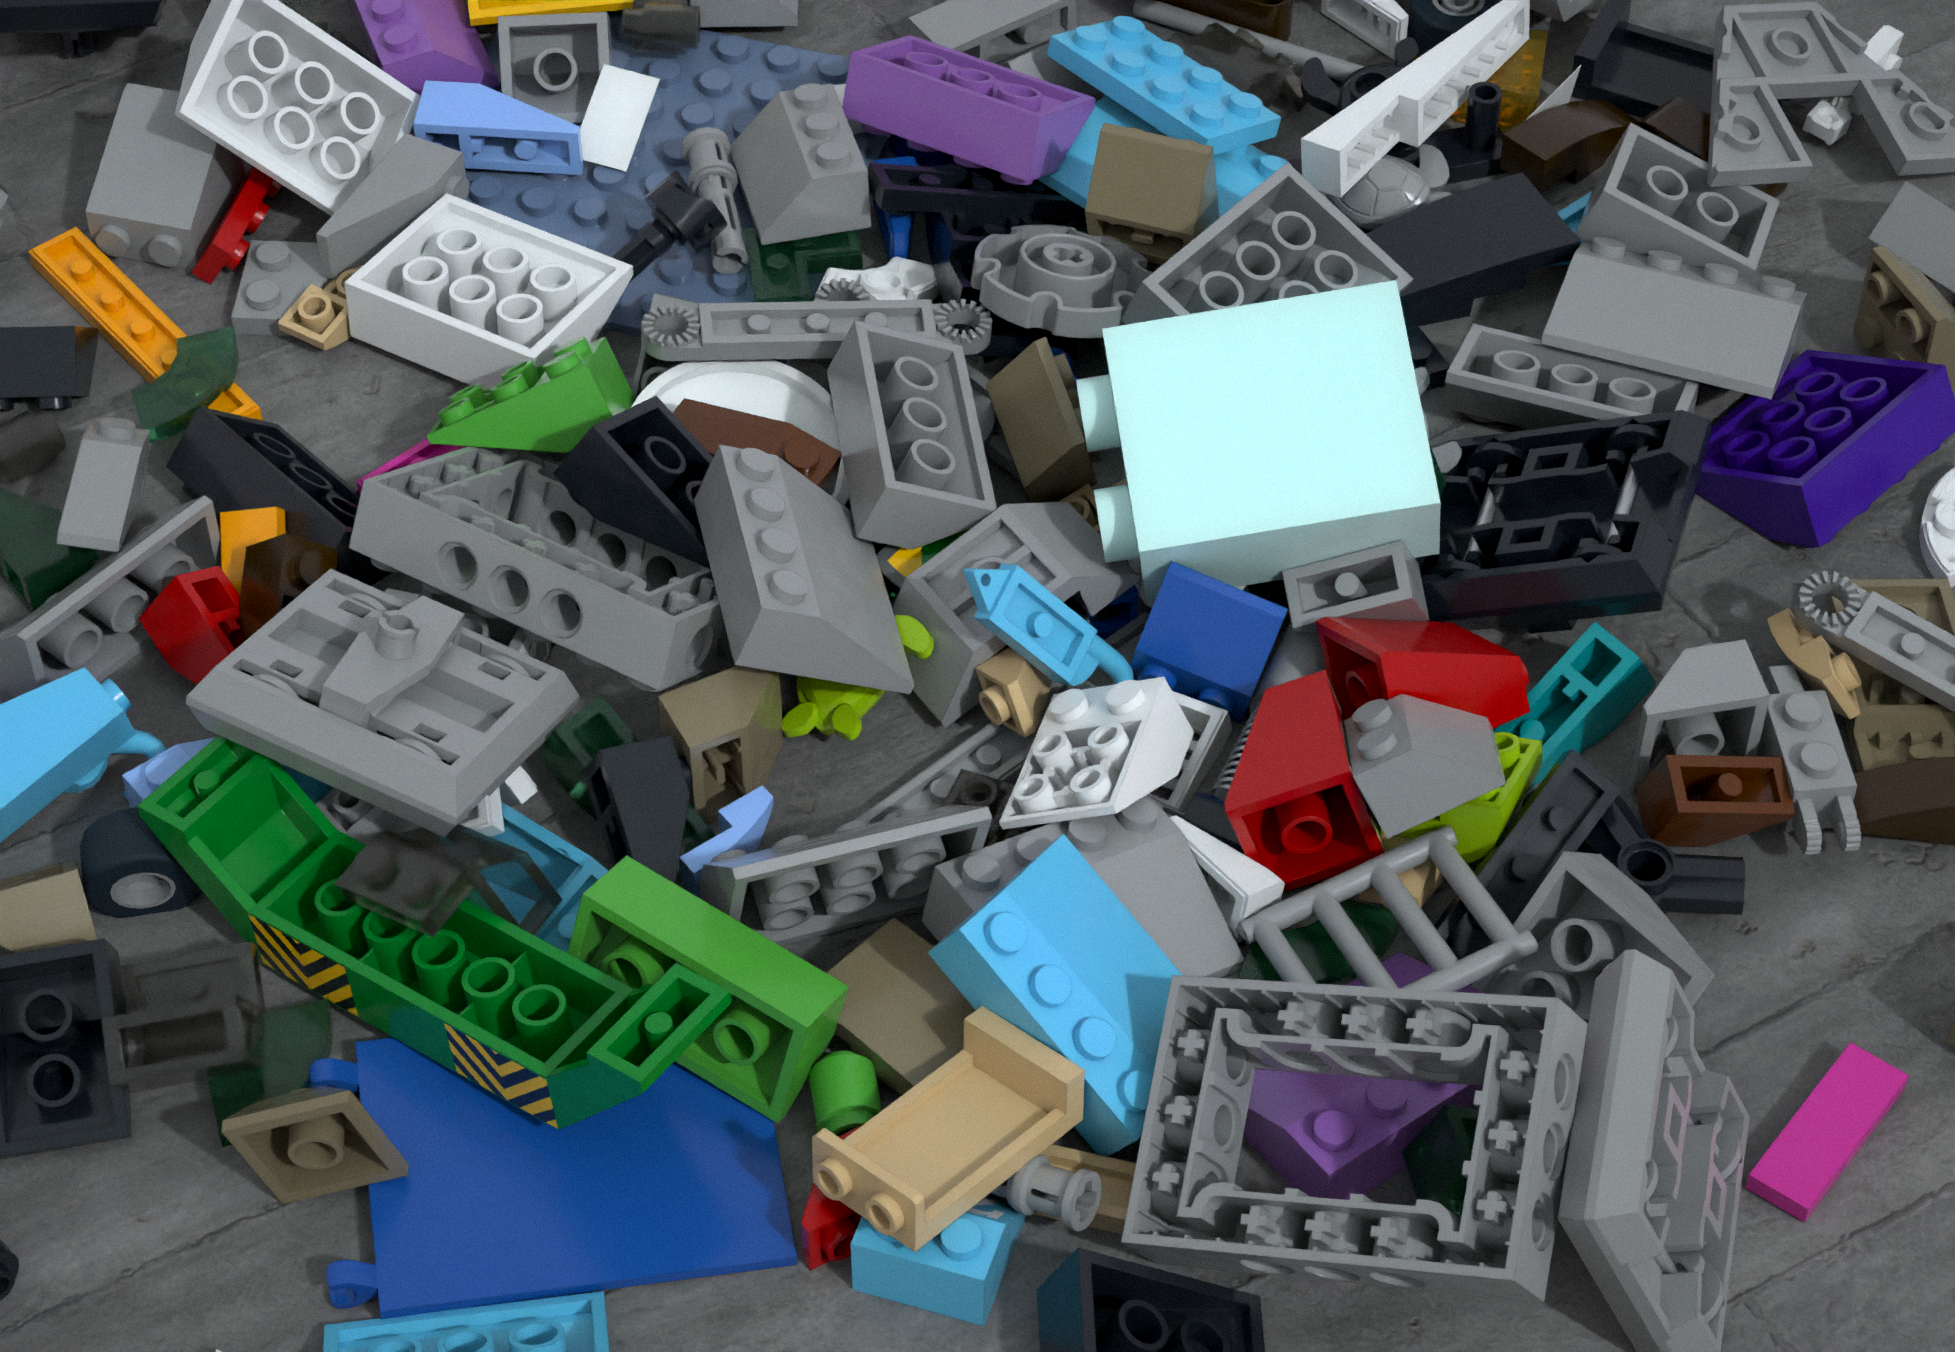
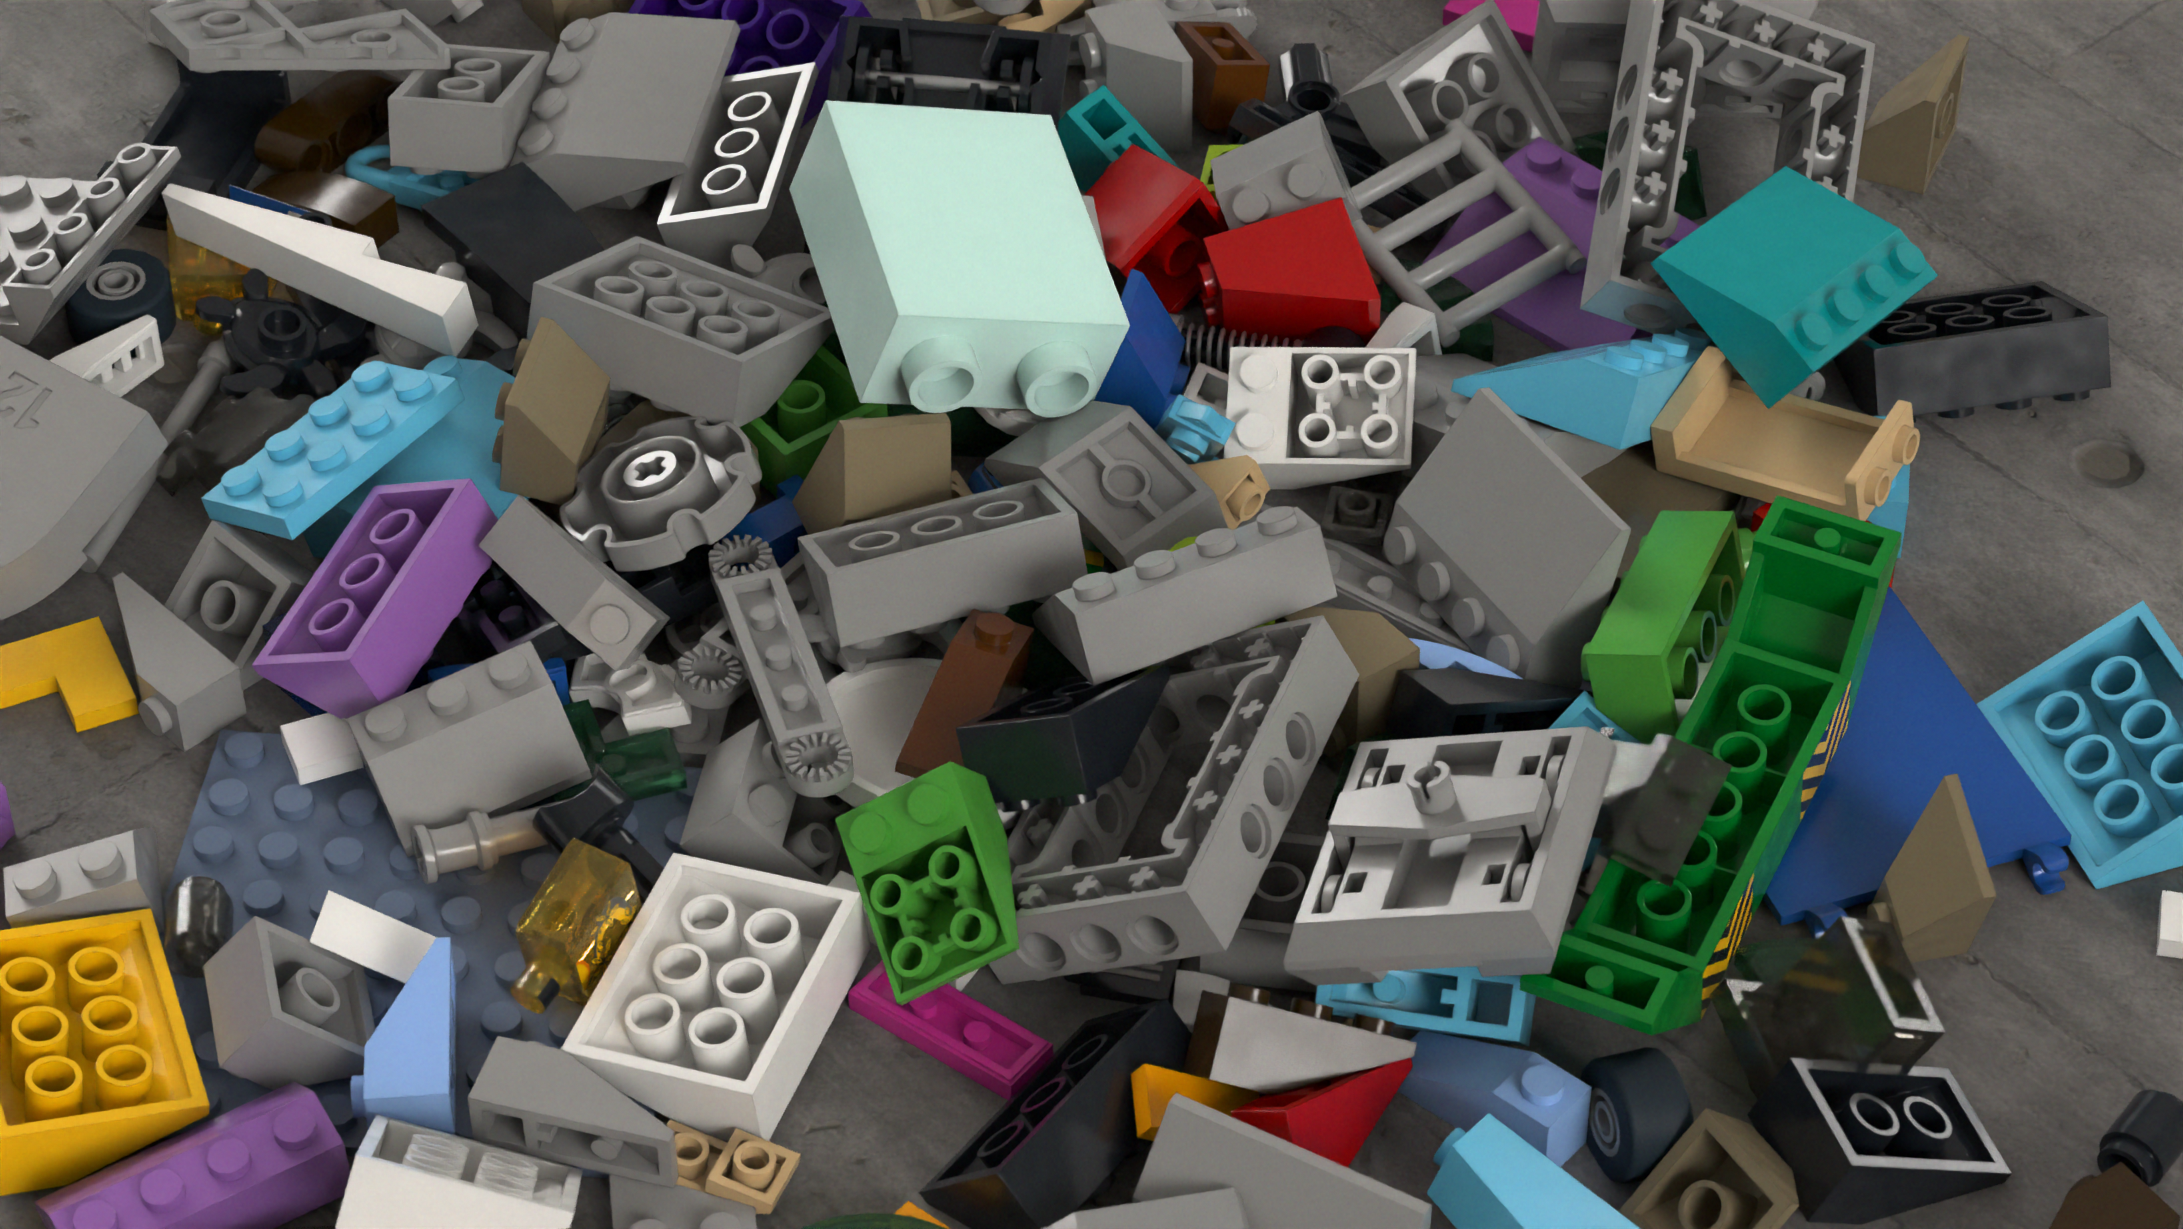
camera: 100 degrees left, 5 degrees down
none -> light grey slope [479,495,670,671]
none -> clear yellow torso [510,838,642,1014]
none -> teal slope [1650,166,1938,409]

